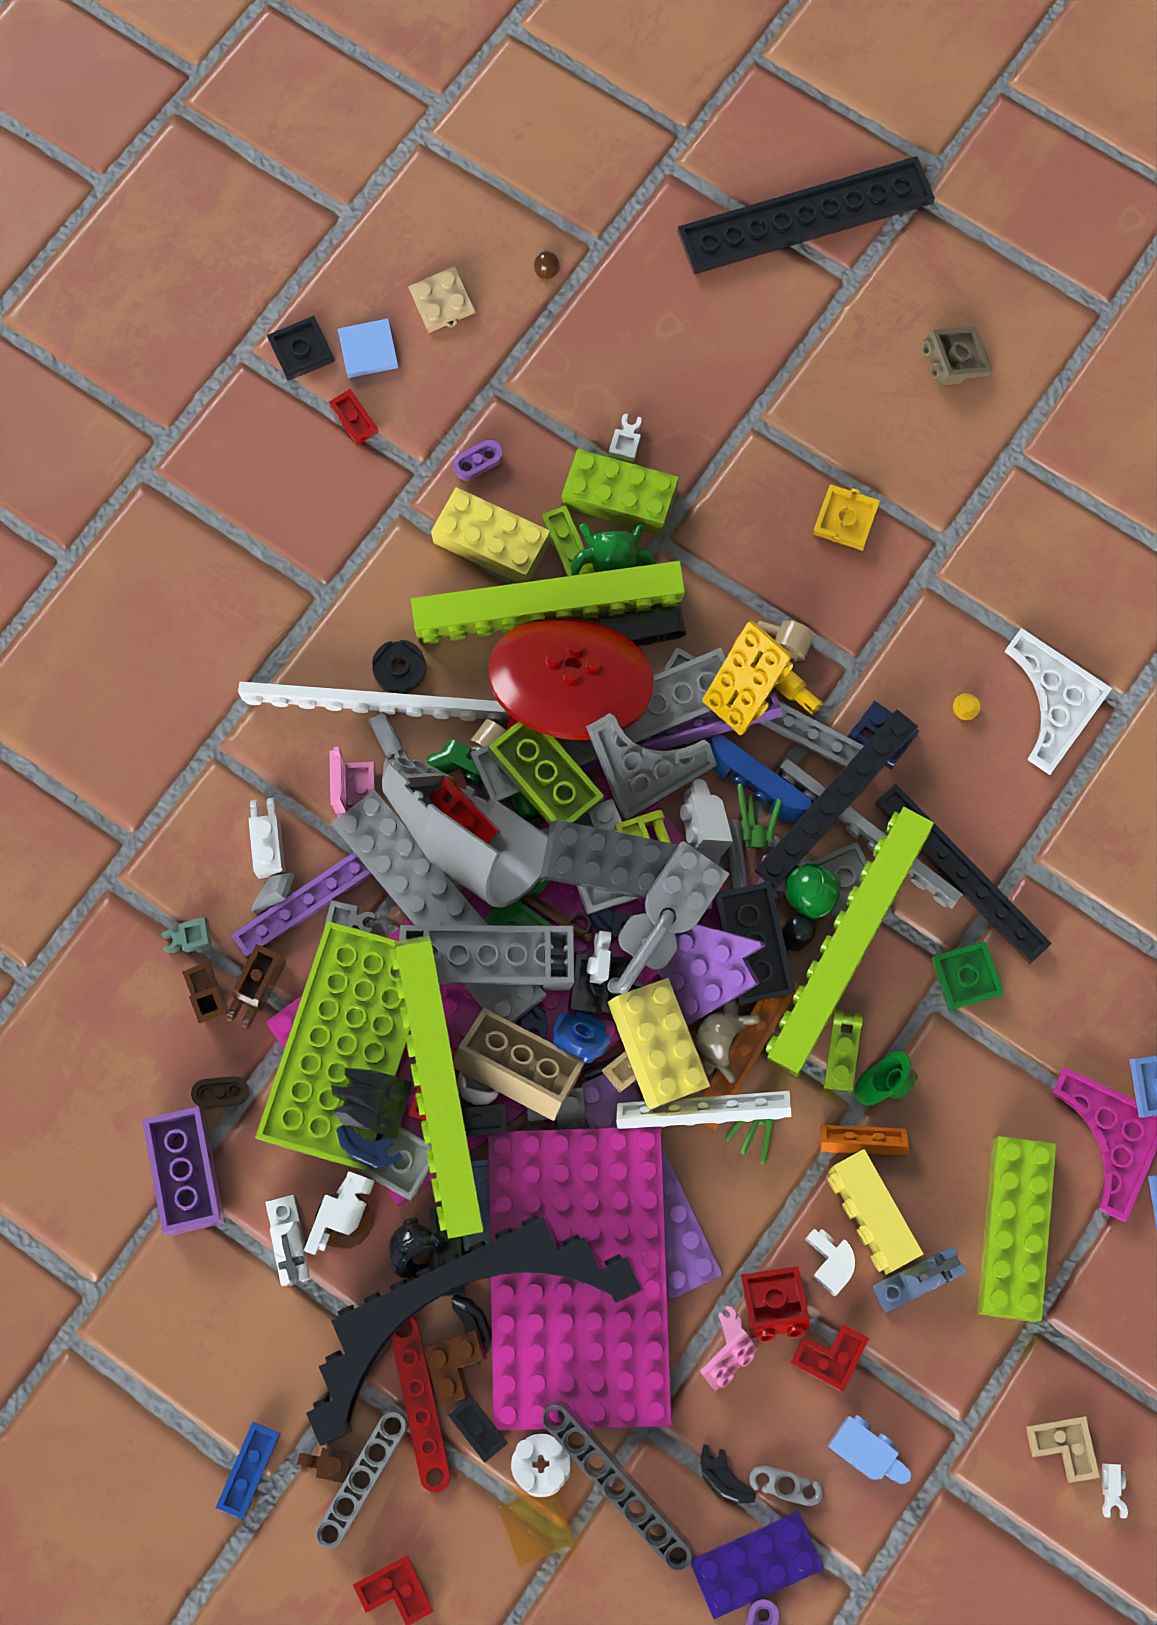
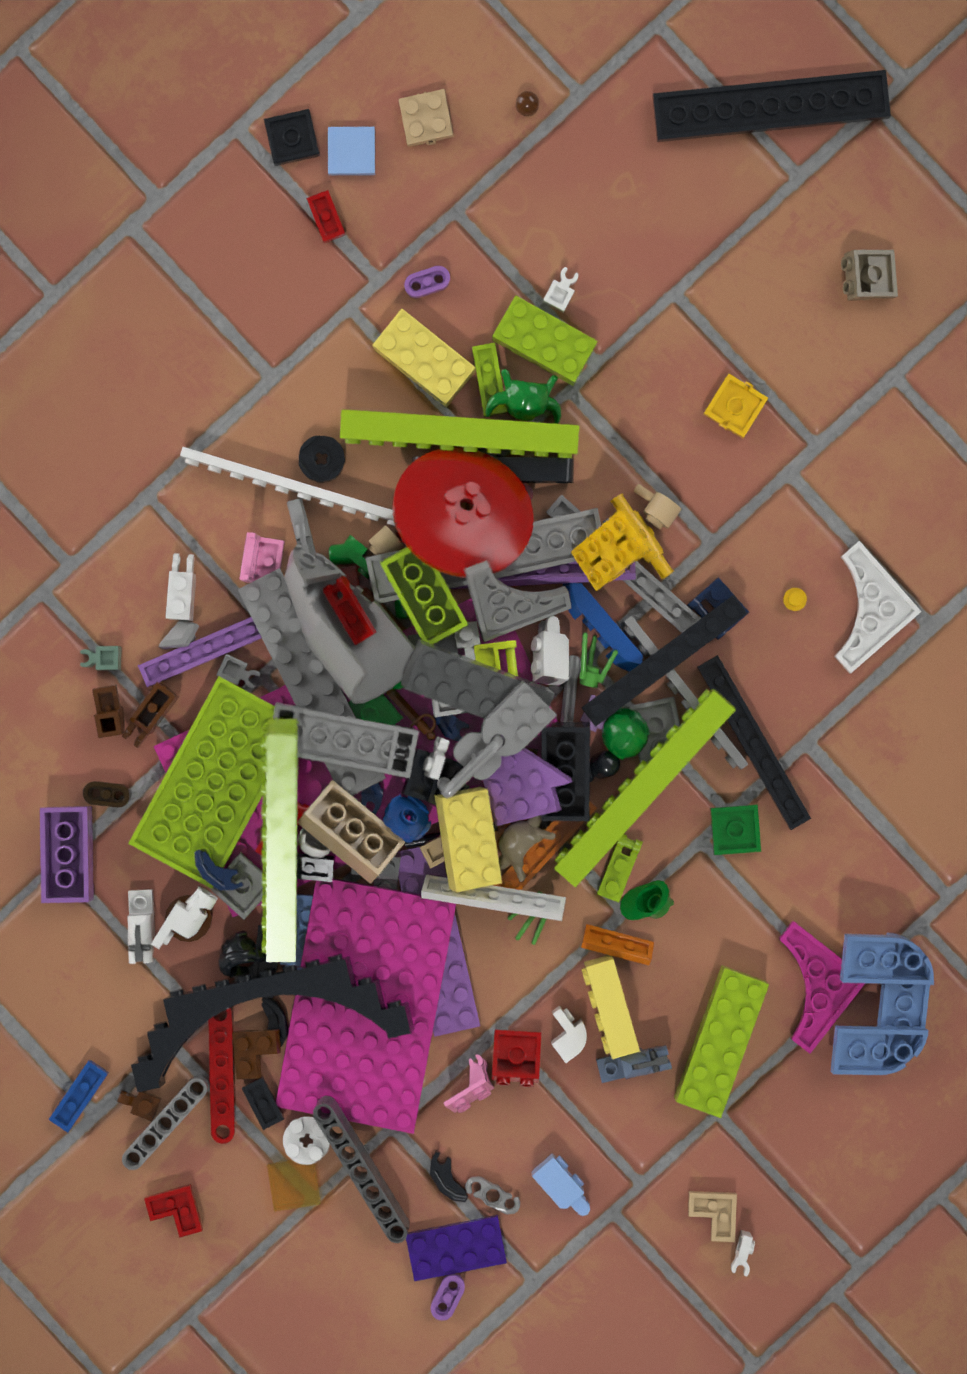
camera: 10 degrees right, 15 degrees up
black plate [331,1068,412,1138] -> none
red plate [790,1324,869,1392] -> none

